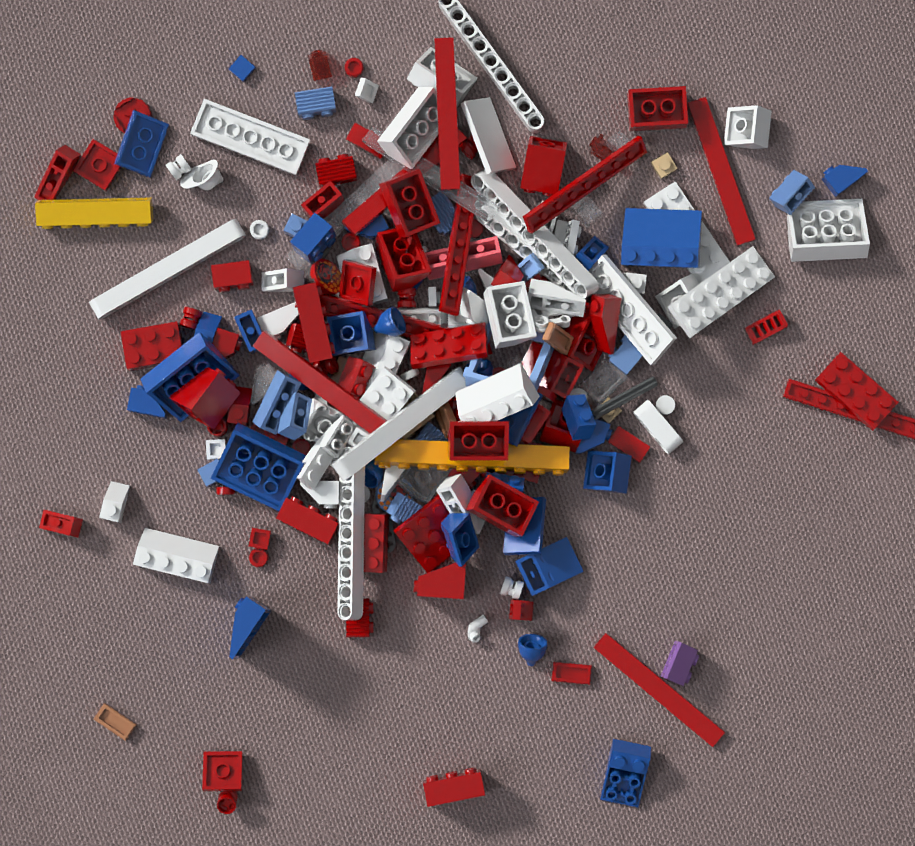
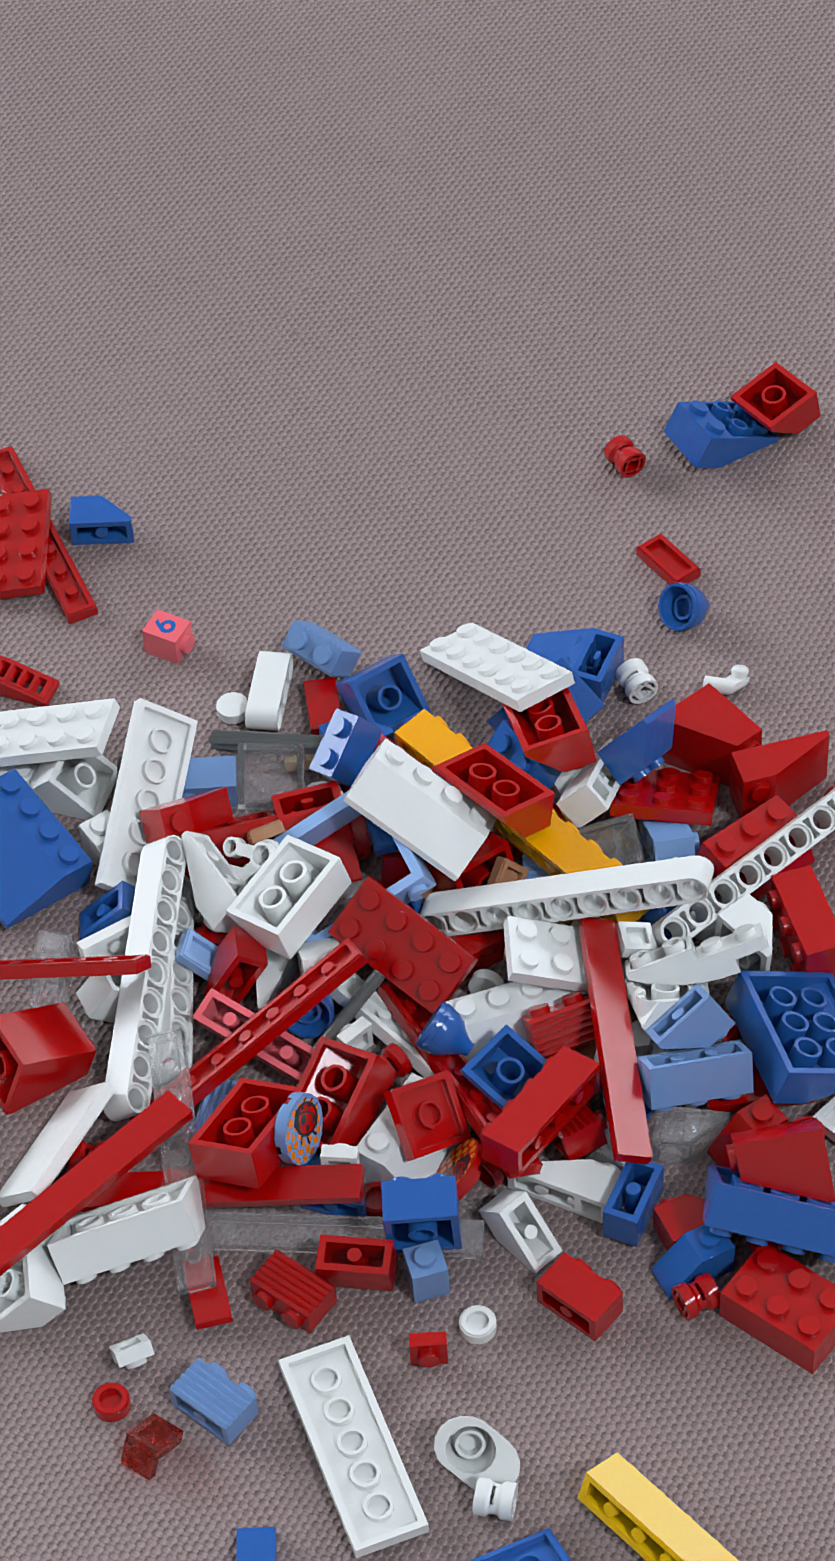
camera: 130 degrees left, 35 degrees down
white beam [89,219,246,320] -> none
red plate [509,600,534,621] -> none
red tile [593,633,725,747] -> none
medium lavender slope [660,641,699,686] -> none
none -> blue slope [69,496,135,545]
none -> coral brick [142,609,195,664]
none -> tile [274,1092,323,1166]
none -> medium blue brick [282,620,361,678]
none -> white plate [320,1143,360,1165]
none -> red plate [409,1331,448,1368]
none -> white plate [420,623,575,712]
none -> red wheel [604,435,646,478]
none -> red slope [730,362,821,434]
none -> red slope [730,730,830,819]

